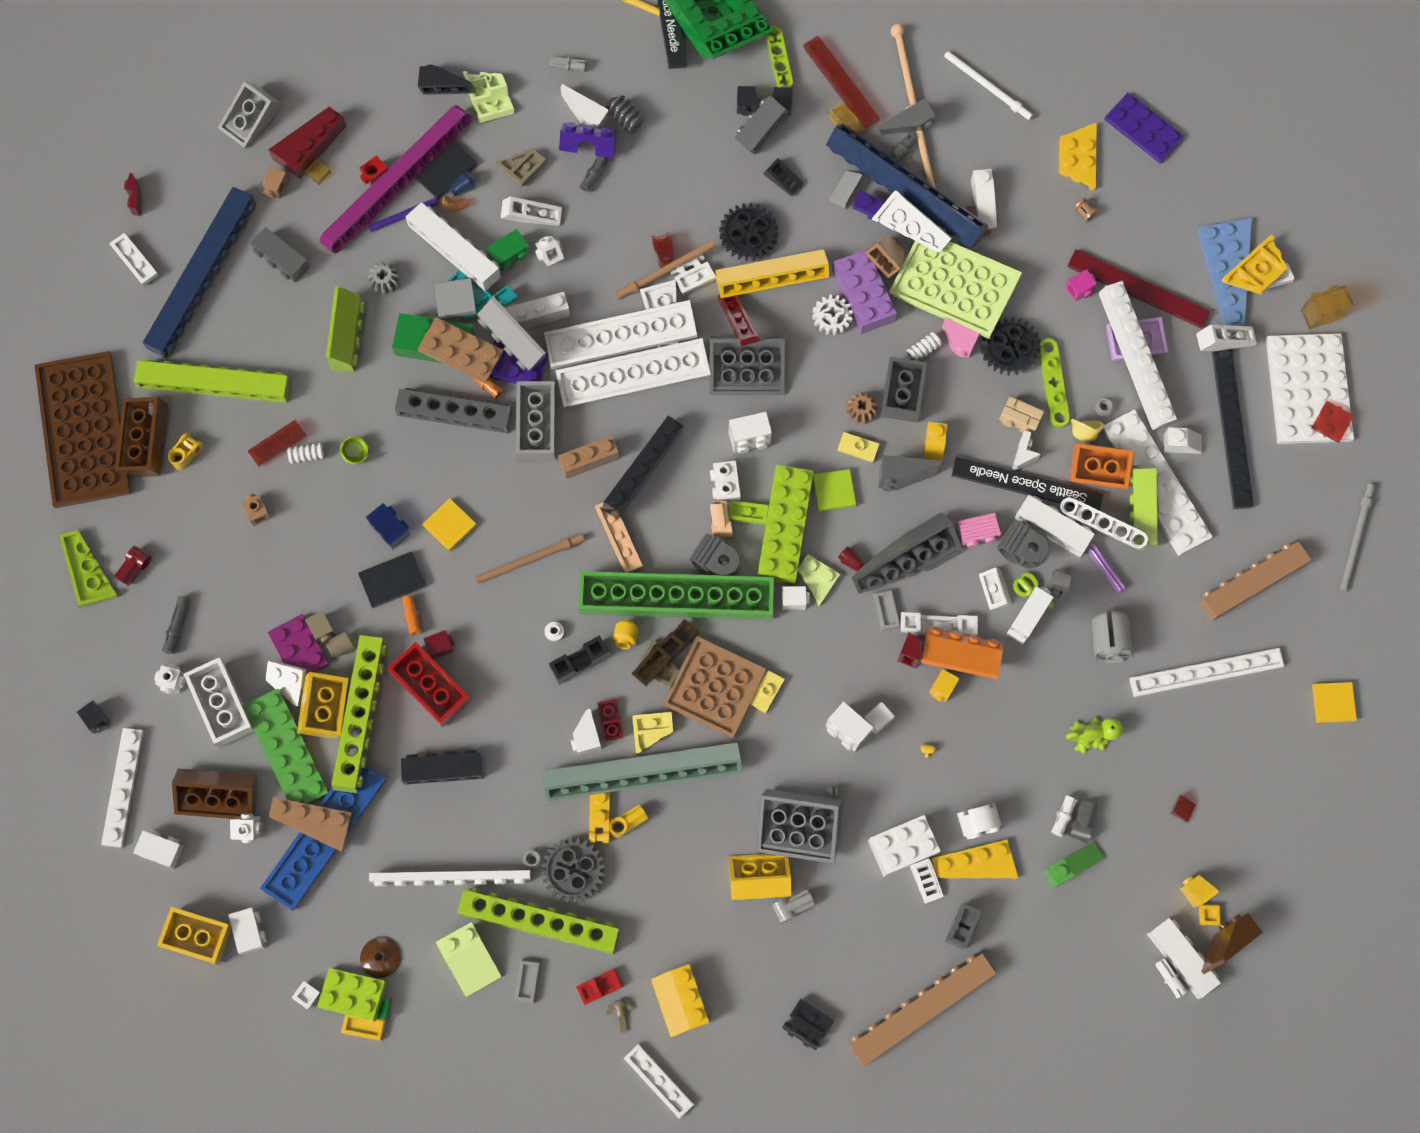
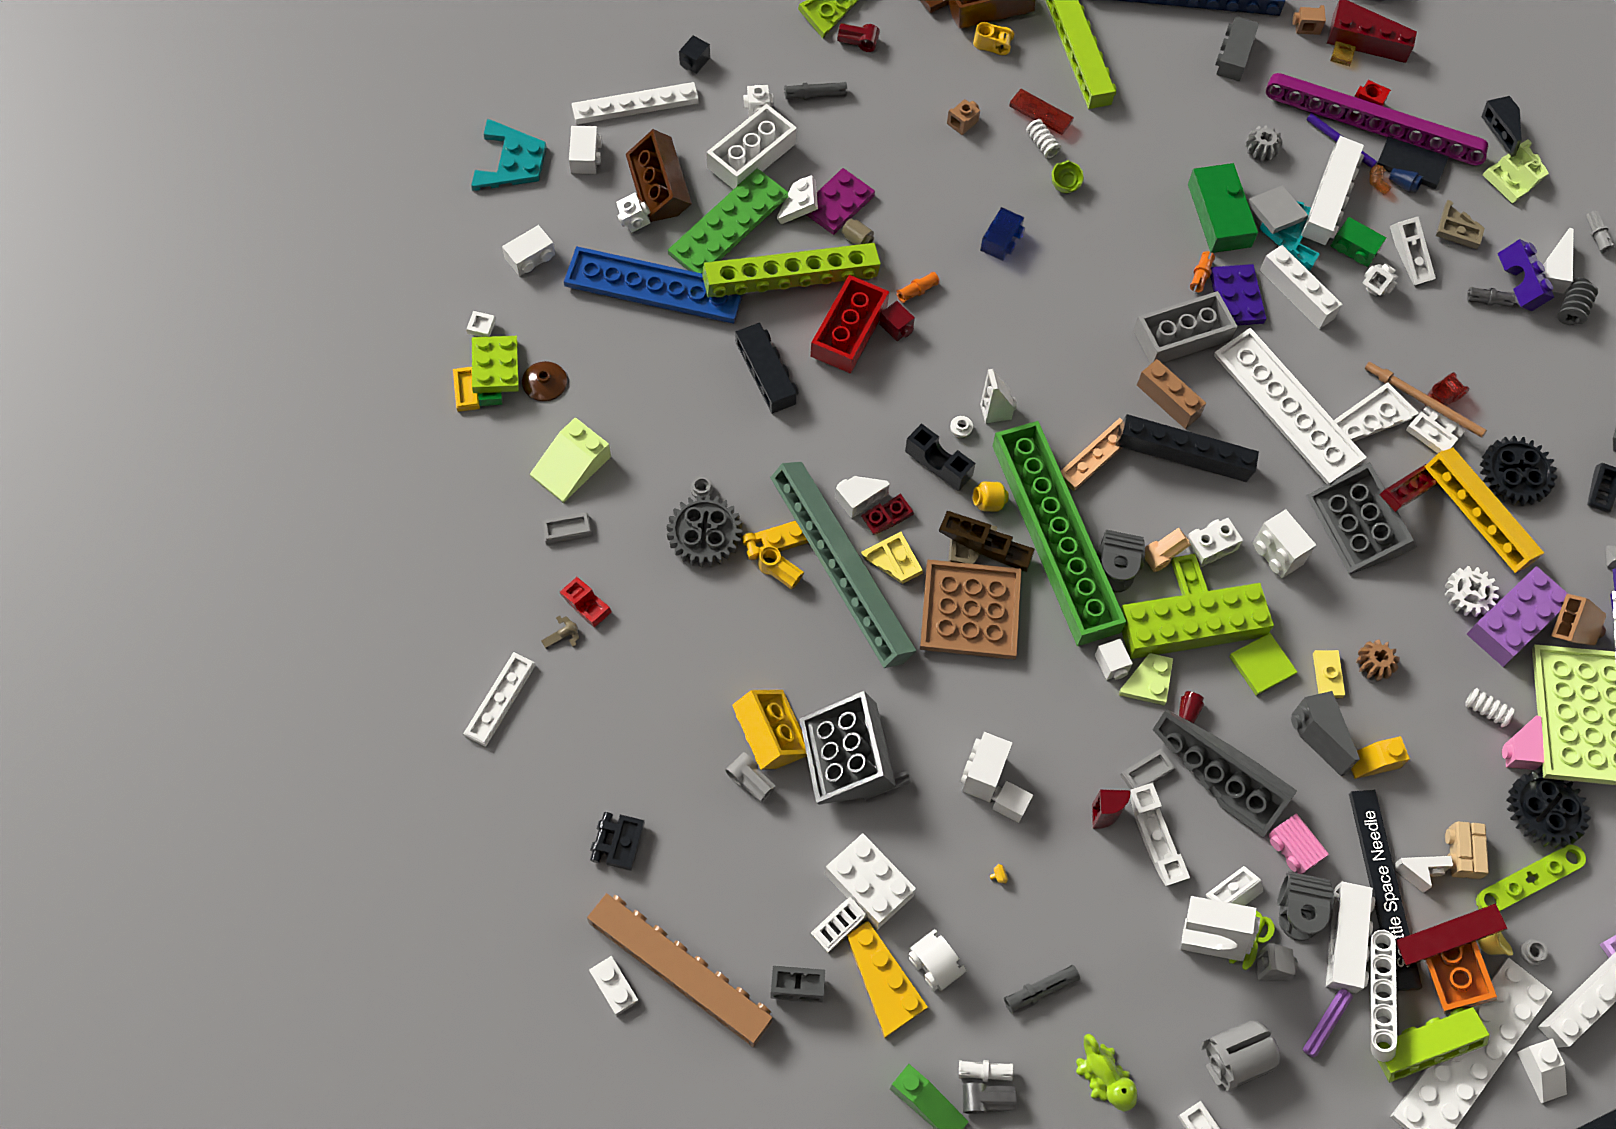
camera: 70 degrees right, 10 degrees down
yellow brick [157,907,232,965] -> none
medium nougat wing [269,797,352,852] -> none
yellow brick [297,672,348,739] -> none
dark tan brick [305,611,336,644] -> none
lime slope [326,286,365,372] -> none
black tile [358,551,426,609] -> none
white plate [369,870,531,887] -> none
dark grey brick [395,388,512,434] -> none
medium nougat plate [418,317,503,384] -> none
yellow tile [422,498,477,552] -> none
lime brick [457,888,619,954] -> none
medium nougat bar [475,534,585,584] -> none
light grey slope [477,297,546,372] -> none
white plate [544,300,698,369] -> none
yellow slope [651,964,709,1037] -> none
light yellow plate [750,670,785,714] -> none
dark grey brick [880,357,927,423] -> none
orange slope [921,627,1003,679] -> none
yellow brick [929,669,959,702] -> none
none -> teal wing [471,119,547,191]
none -> white plate [589,956,639,1016]
none -> white slope [980,369,1017,424]
none -> dark grey pin [1004,965,1080,1013]
none -> dark red tile [1395,903,1508,967]

